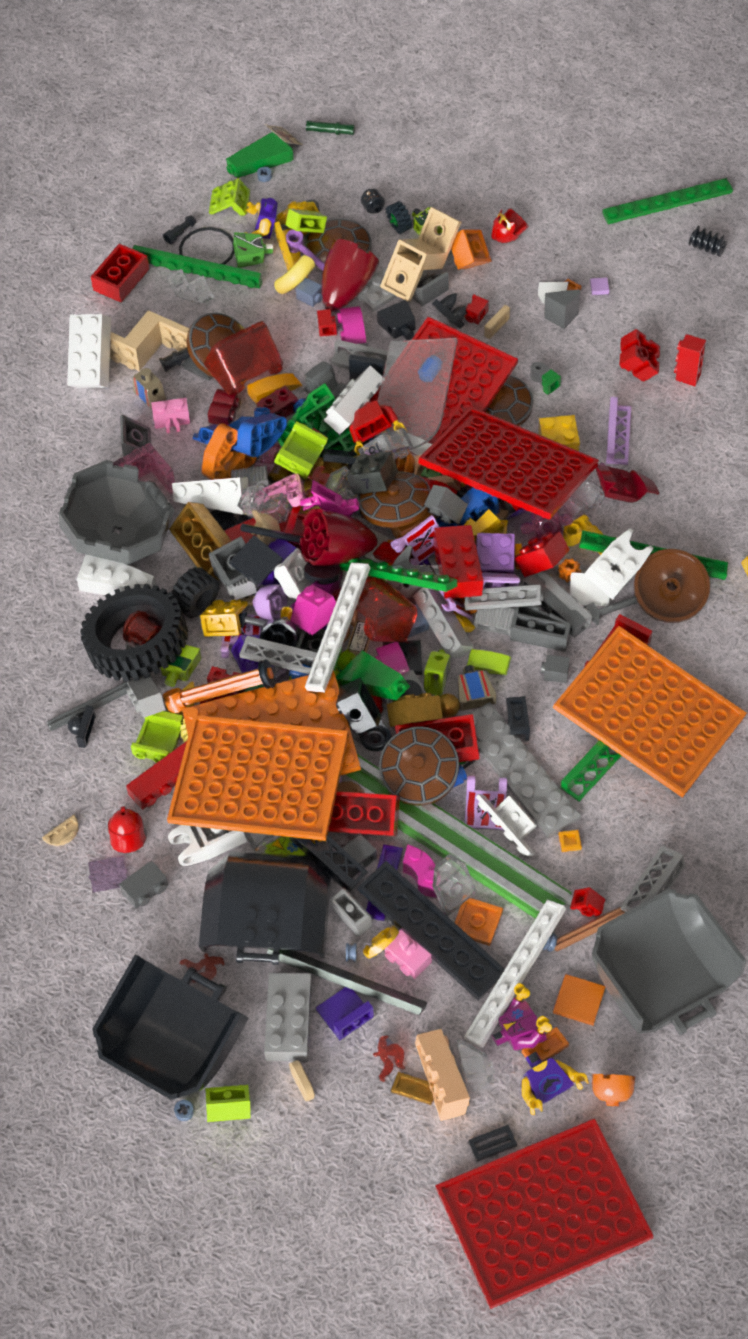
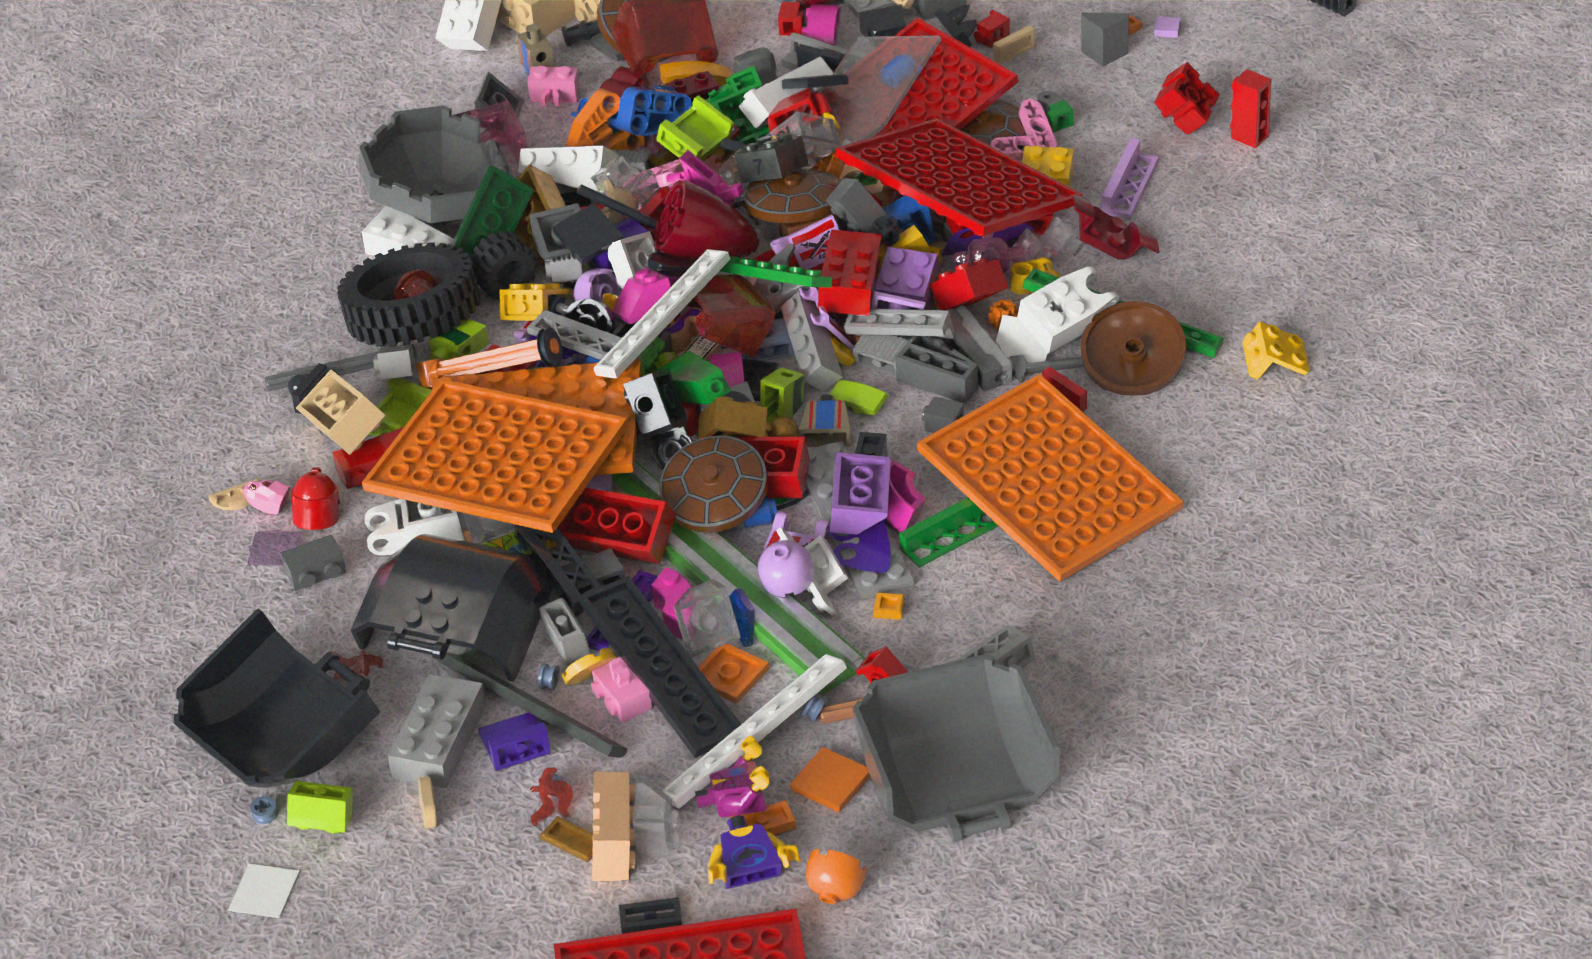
camera: 15 degrees right, 15 degrees down
none -> white sticker [228,864,299,918]
none -> bright pink rock [243,479,291,514]
none -> tan brick [296,370,385,455]
none -> dark green plate [451,165,534,256]
none -> clear blue tile [720,589,755,647]
none -> lavender cylinder [758,540,815,597]
none -> black tile [782,75,849,89]
none -> dark purple piece [828,519,891,573]
none -> medium lavender slope [830,452,891,535]
none -> black gear [869,215,902,247]
none -> dark pink brick [885,460,926,532]
none -> bright pink beam [990,99,1057,161]

